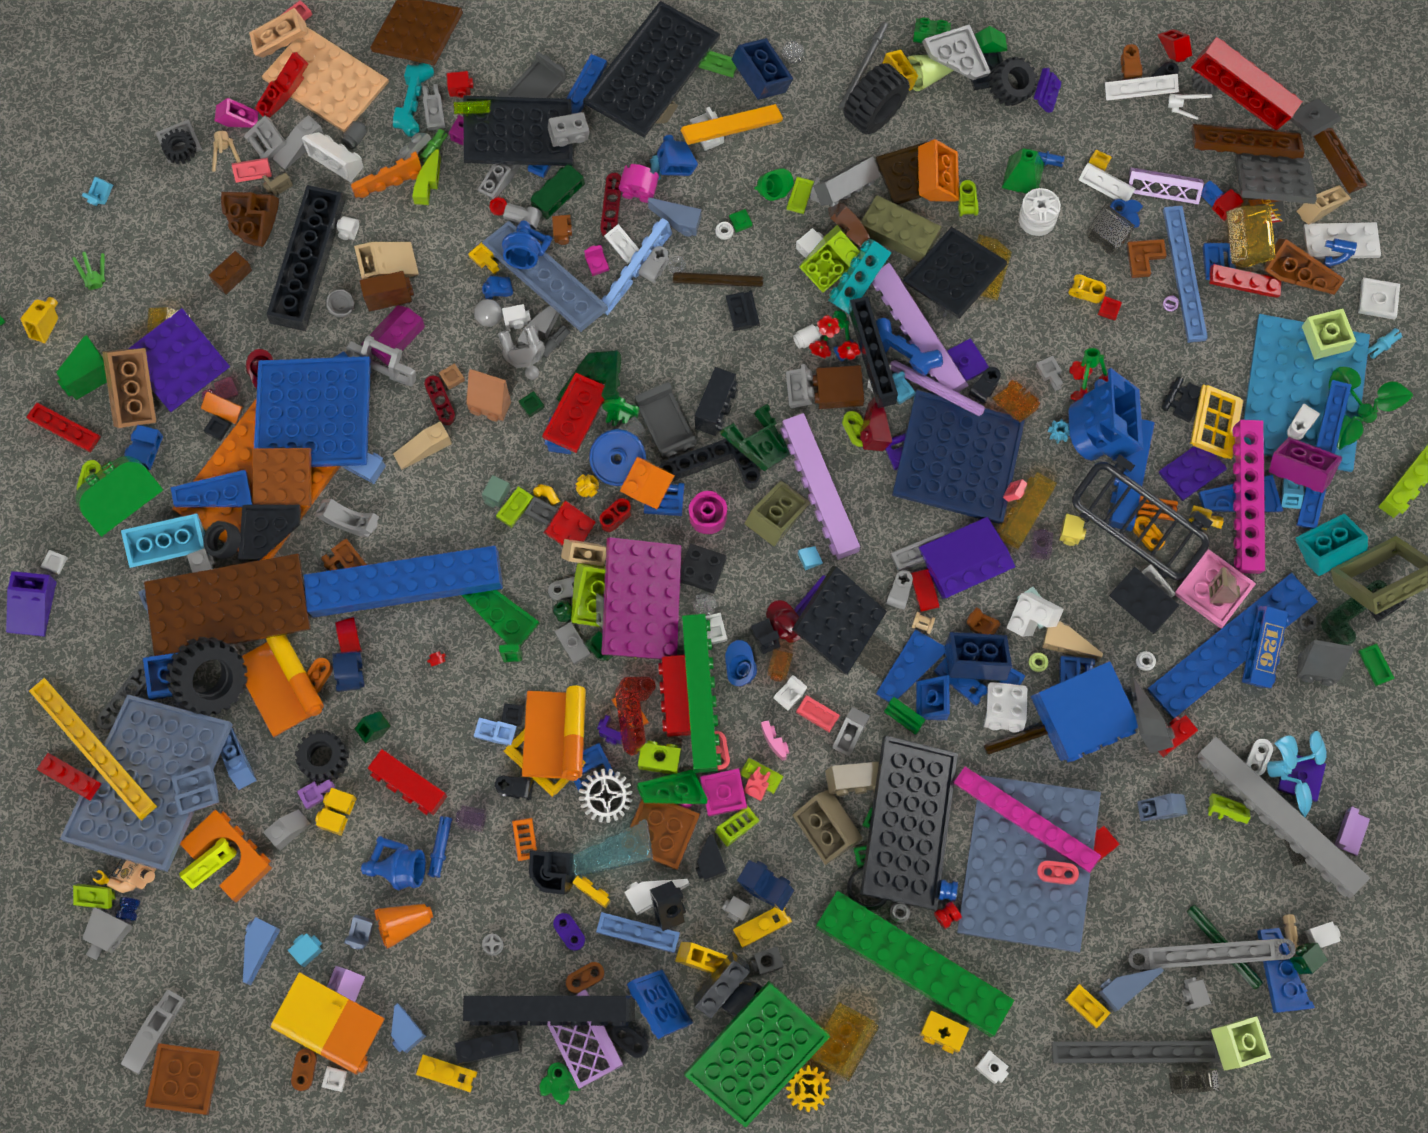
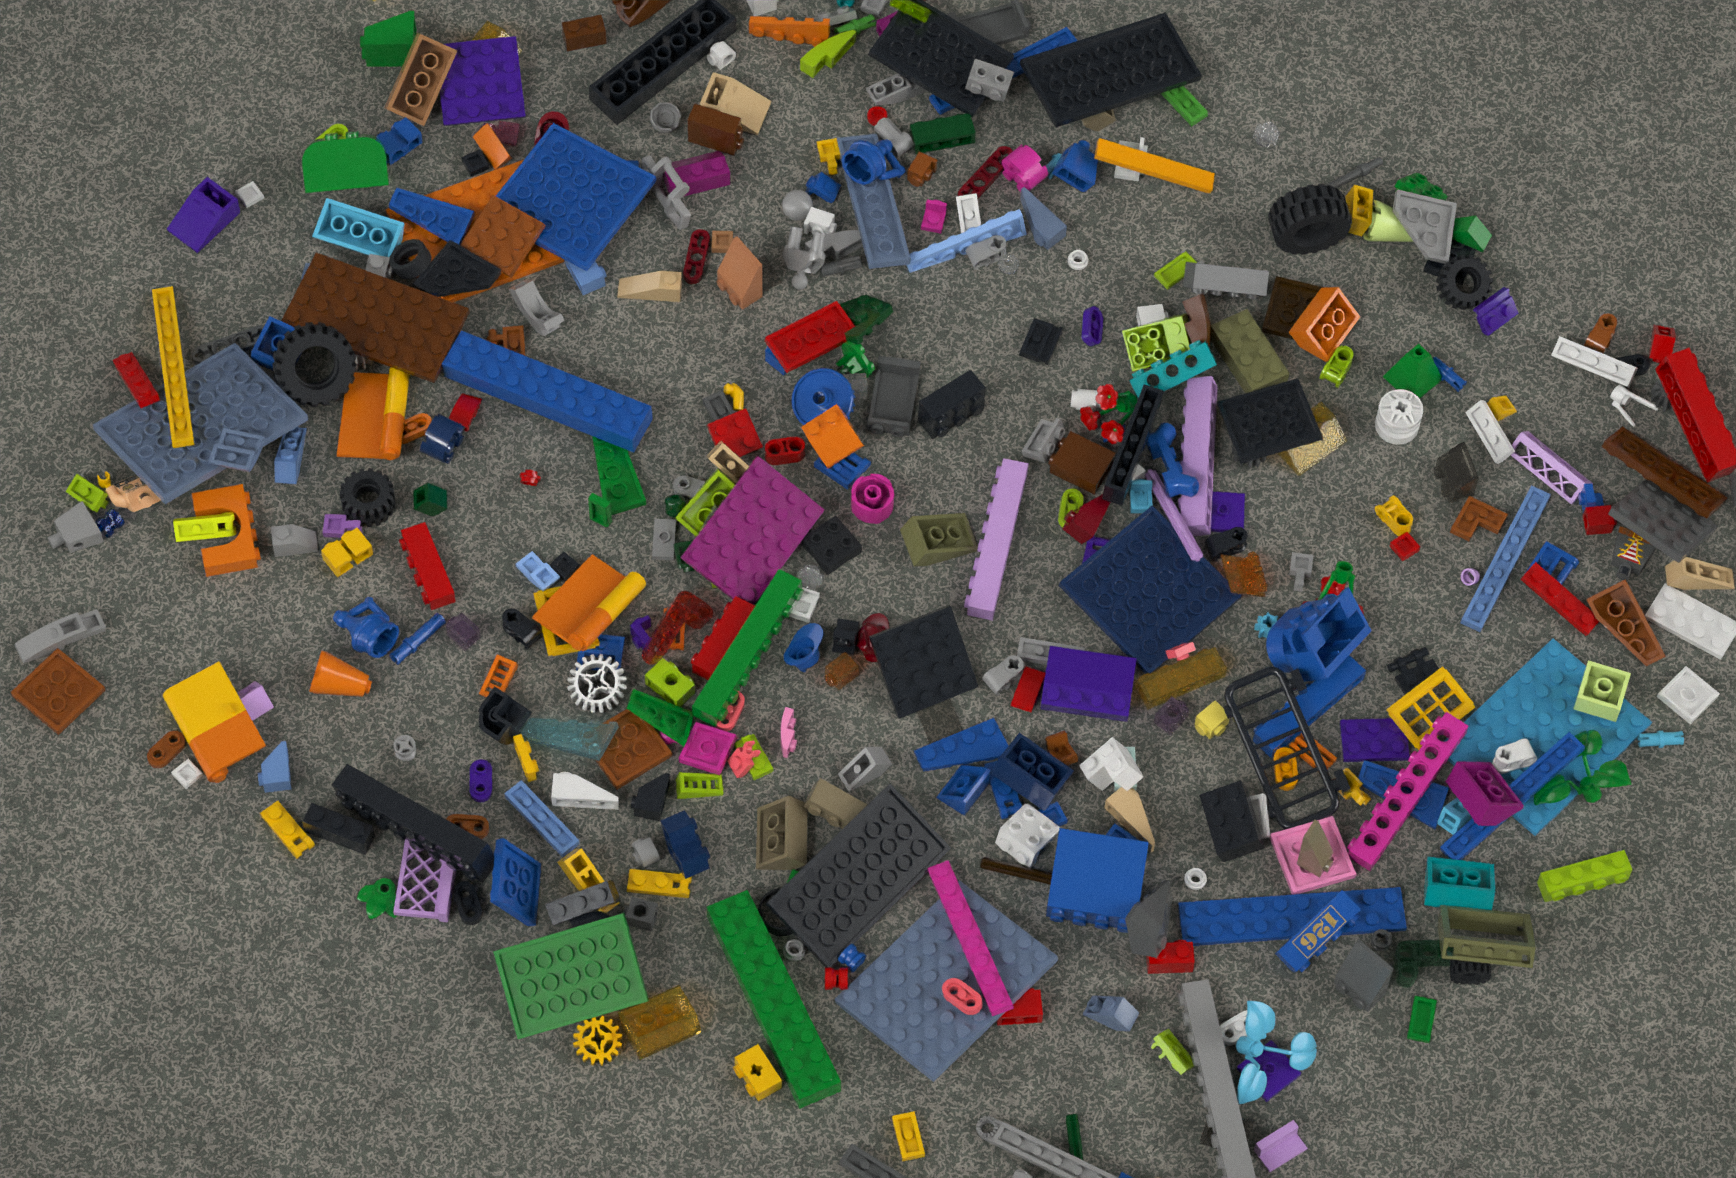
camera: 30 degrees right, 10 degrees down
red plate [26,402,101,453] -> none
medium blue slope [243,917,280,986] -> none
medium azure brick [288,933,323,967] -> none
sand blue bracket [344,915,375,949] -> none
sand green brick [482,475,511,508] -> none
lime plate [496,486,534,528] -> none
dark green plate [518,391,545,418] -> none
yellow gear [576,474,599,498] -> none
black brick [650,881,686,931] -> none
black beam [659,439,760,489] -> none
dark brown axle [673,272,763,287] -> none
dark green wing [719,404,791,471] -> none
green plate [729,209,753,233] -> none
dark blue brick [731,38,793,100] -> none
green piece [754,168,794,201] -> none
white bracket [773,675,807,710] -> none
coral plate [796,695,840,733] -> none
medium azure slope [798,546,823,571] -> none
green tile [884,697,925,735] -> none
tan bush [912,612,935,634] -> none
white brick [975,1050,1009,1084] -> none
yellowish green plate [1029,653,1048,672] -> none
sand blue slope [1098,968,1164,1012] -> none
blue plate [1110,199,1143,232] -> none
clear yellow slope [1226,205,1276,268] -> none
blue plant [1323,238,1357,268] -> none
none -> dark purple plate [1082,306,1103,347]

